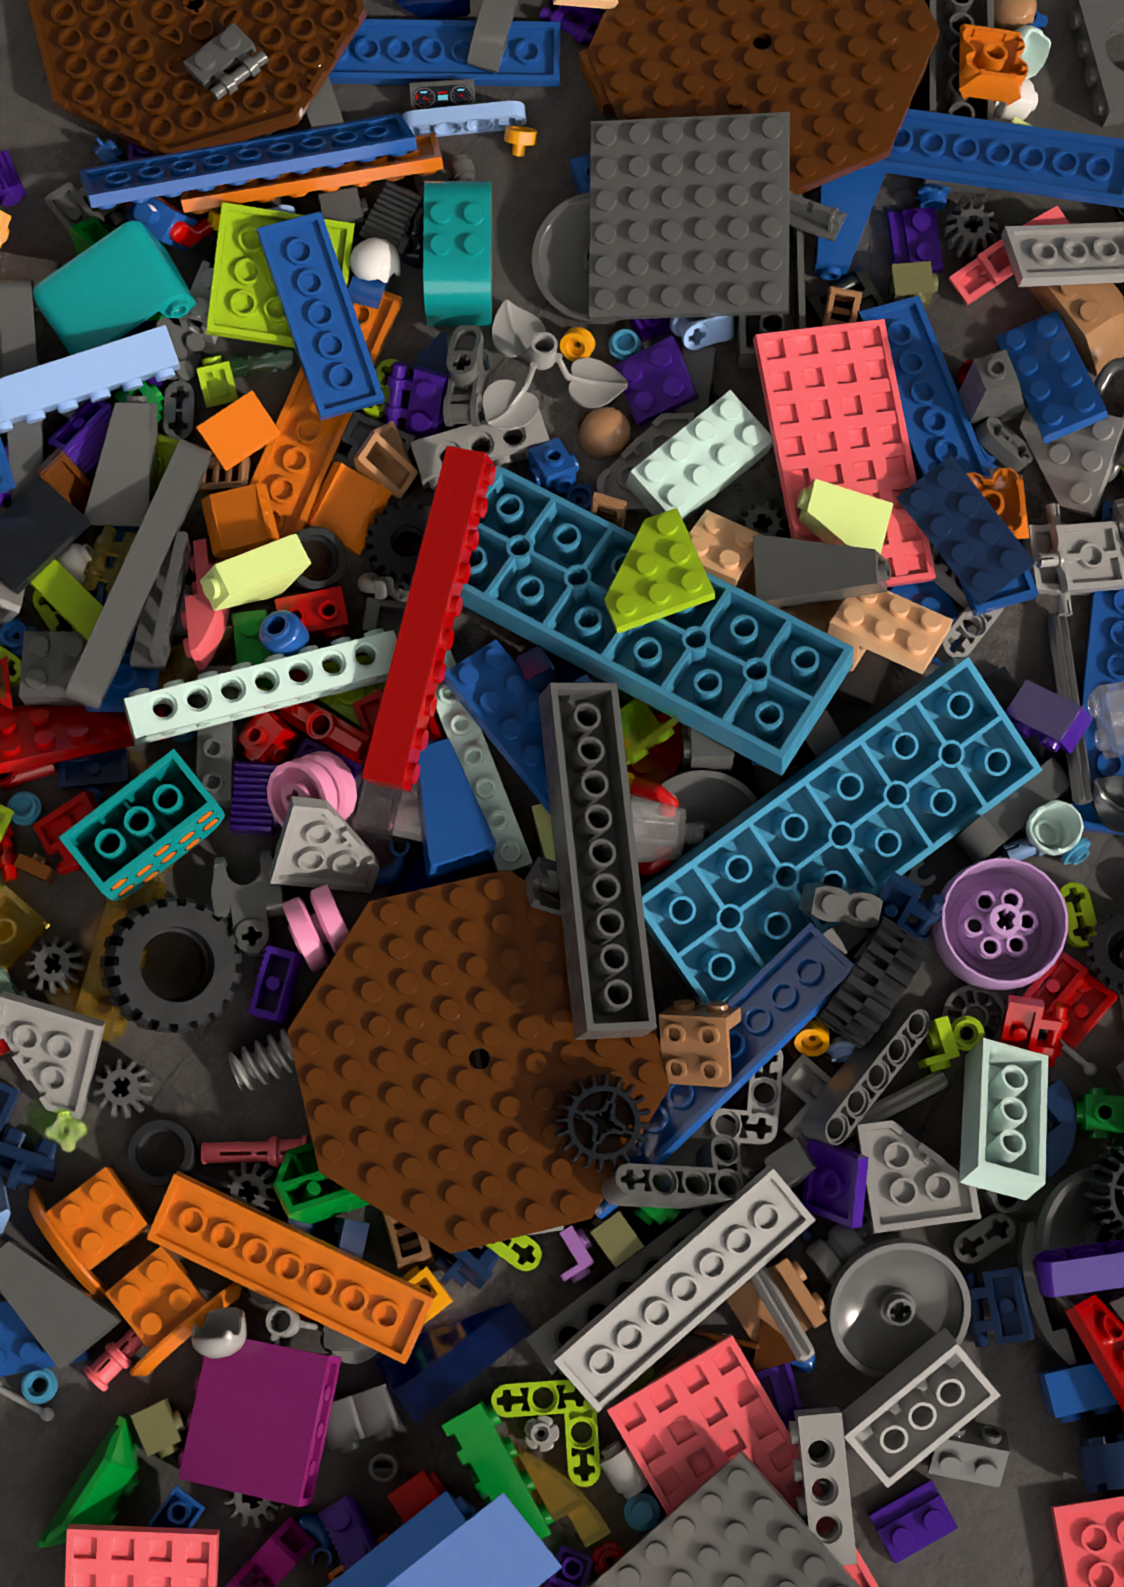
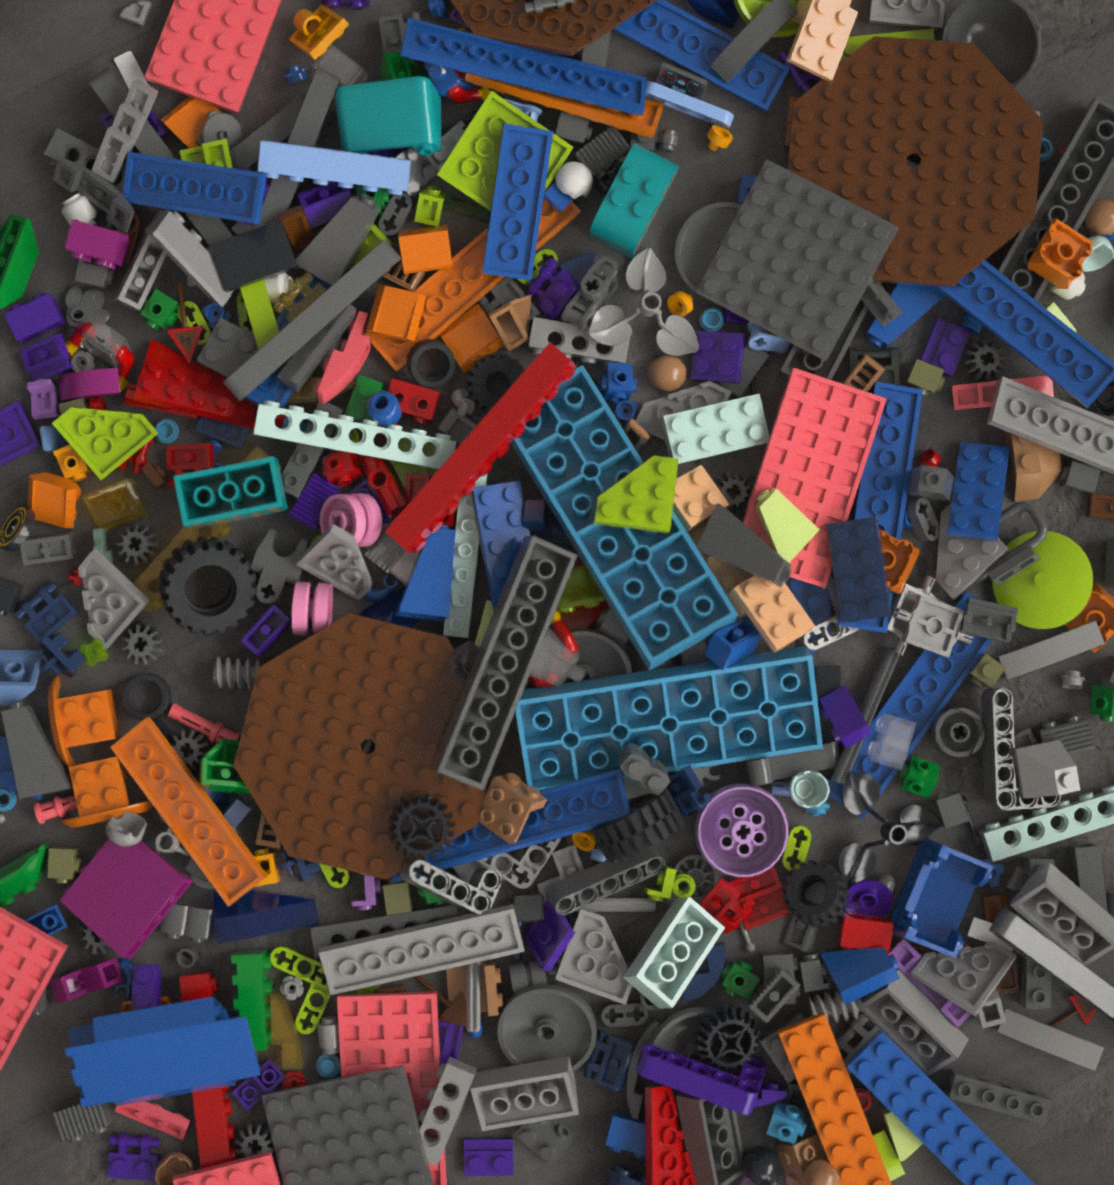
camera: 25 degrees right, 10 degrees up
yellowish green slope [200,534,311,611] -> none
none -> blue brick [705,616,761,670]

